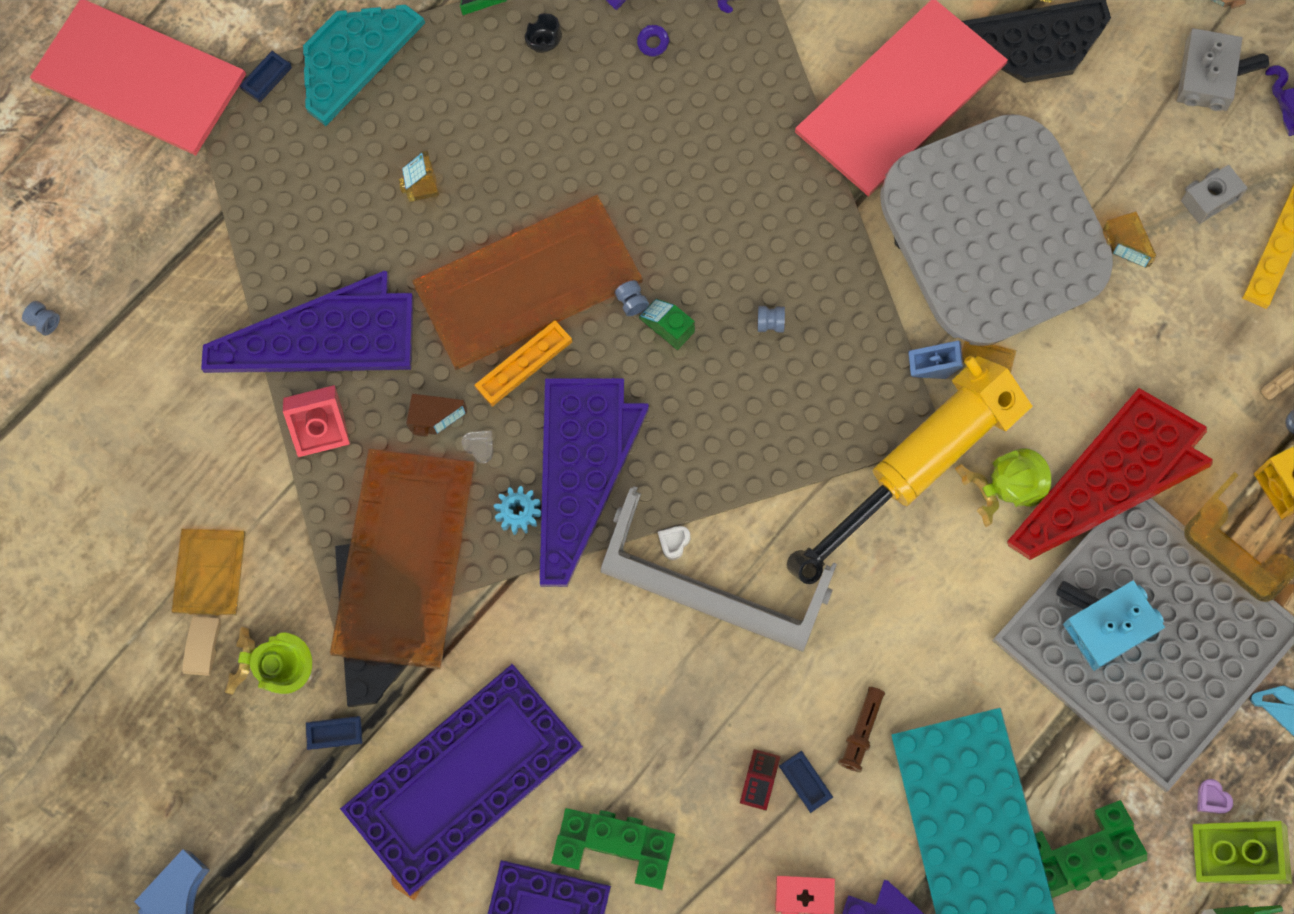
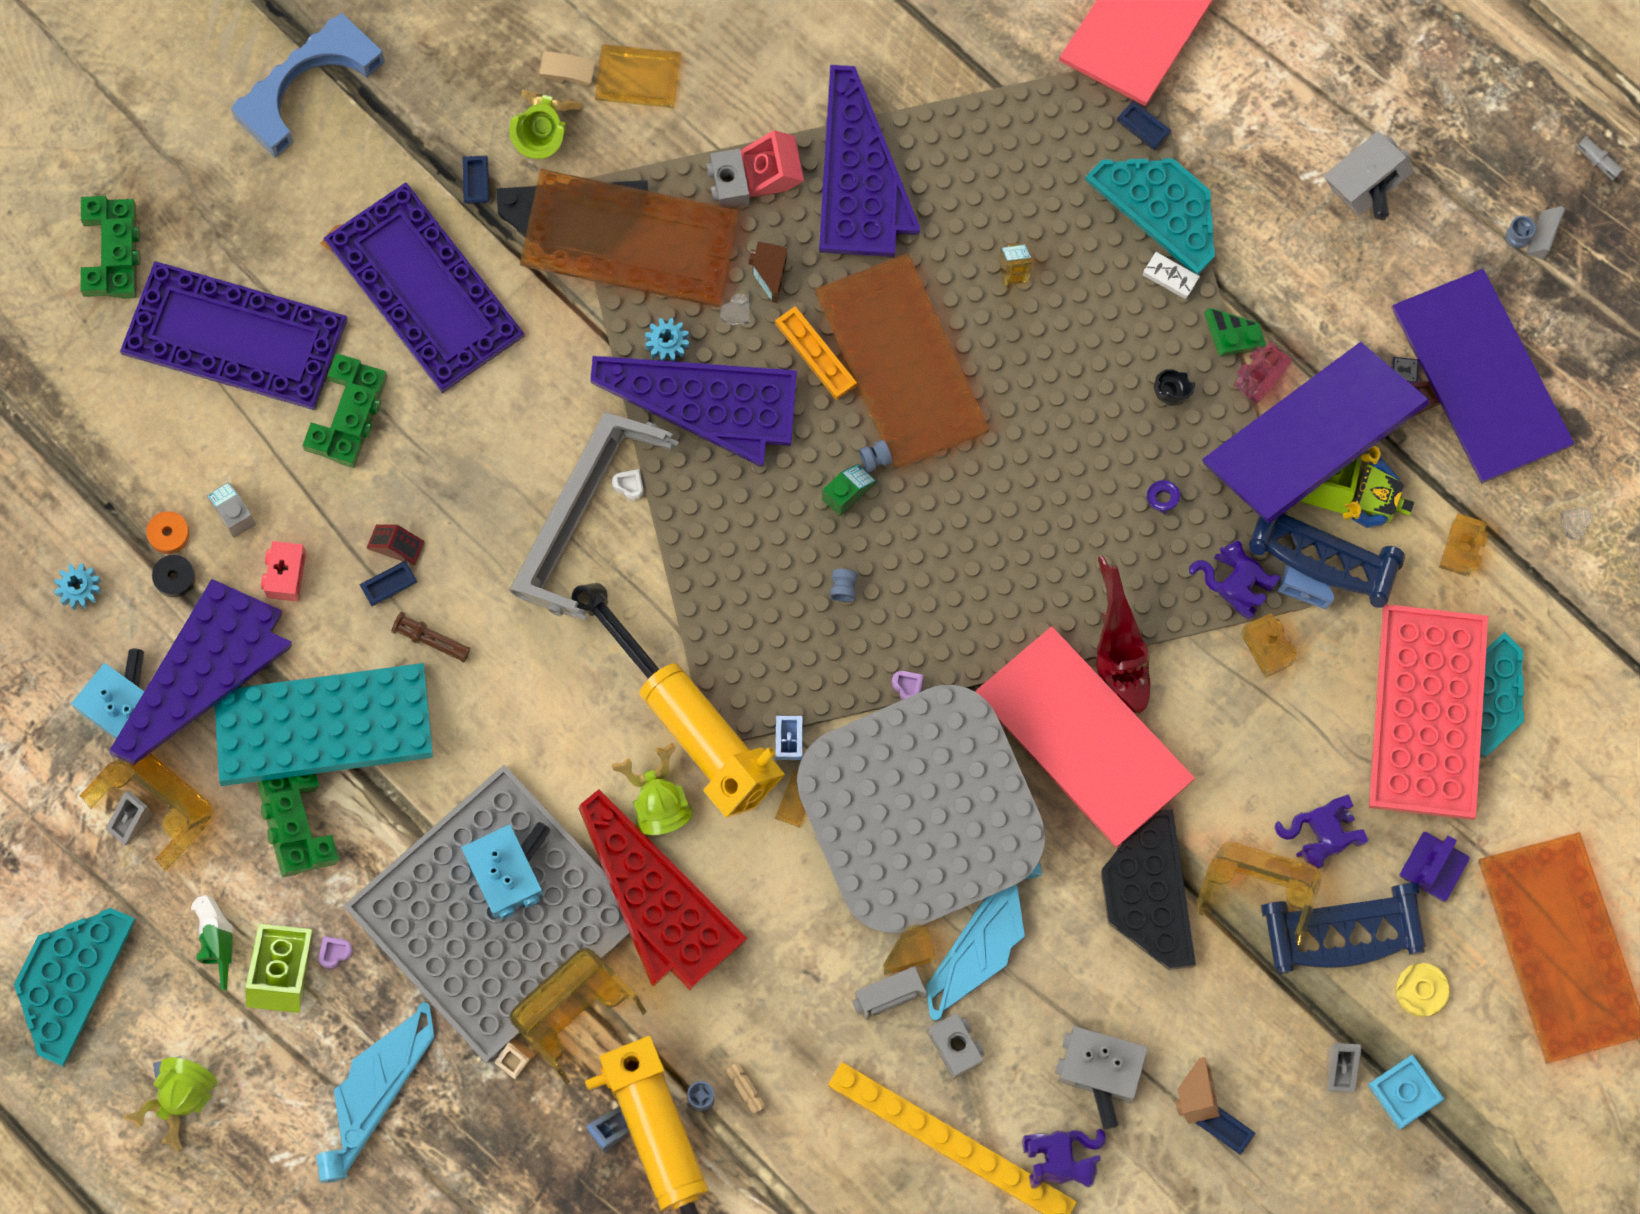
camera: 85 degrees right, 0 degrees up
none -> light grey brick [706,149,749,209]
none -> light grey window [852,966,927,1020]
none -> lavender tile [892,671,924,700]
none -> medium azure wing [926,860,1042,1021]
none -> dark red piece [1096,555,1151,714]
none -> white tile [1143,252,1200,299]

